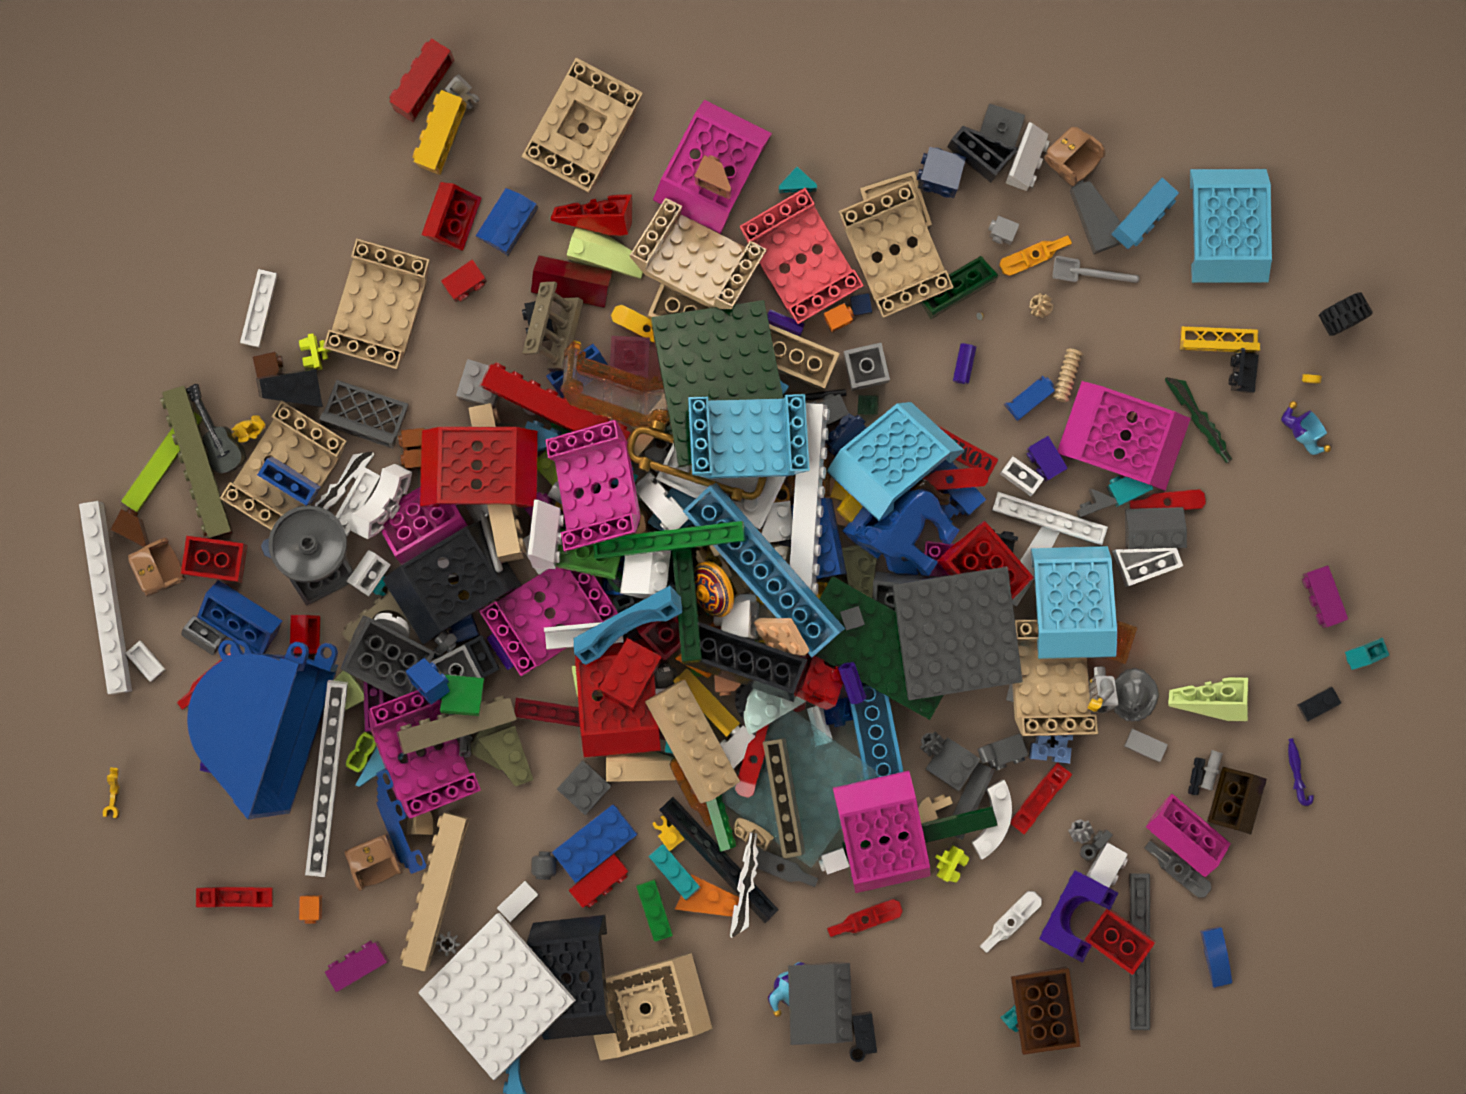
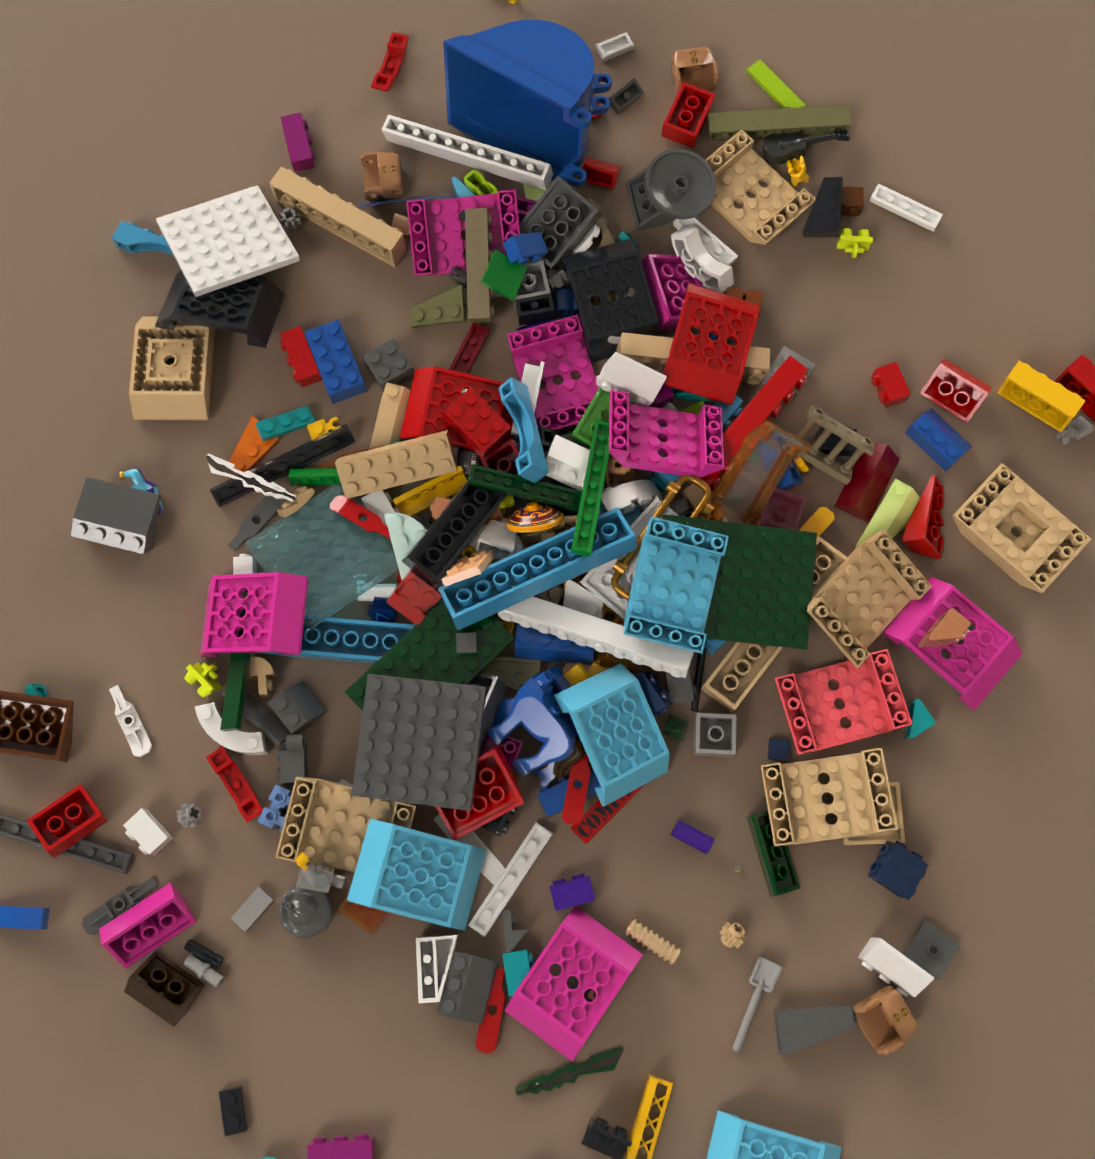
camera: 105 degrees right, 10 degrees down
white brick [79,501,132,694] -> none
reddish brown slope [110,508,149,547] -> none
blue slope [197,580,282,654] -> none
blue brick [257,457,321,506] -> none
orange brick [299,895,322,924] -> none
sword [315,452,374,510] -> none
dark grey fence [320,380,409,449] -> none
tan slope [323,238,430,369] -> none
white brick [346,550,391,596] -> none
white tile [497,881,539,922] -> none
dark grey head [531,851,557,880] -> none
green brick [636,879,673,942] -> none
dark tan brick [763,738,806,858] -> none
dark purple axle [767,310,805,337] -> none
orange brick [823,303,854,333] -> none
red piece [827,899,903,937] -> none
dark purple axle [838,662,866,704] -> none
black hinge [849,1011,877,1062] -> none
dark grey gear [920,731,945,757] -> none
black wedge [947,126,1019,183] -> none
light grey brick [988,216,1019,245] -> none
light orange piece [999,235,1072,276] -> none
white brick [1000,457,1044,496] -> none
blue window [1004,376,1055,421] -> none
dark purple arch [1039,870,1119,962] -> none
dark grey plate [1080,829,1113,860] -> none
dark azure brick [1112,178,1179,249] -> none
yellowish green wedge [1168,677,1248,721] -> none
dark purple piece [1288,738,1314,806] -> none

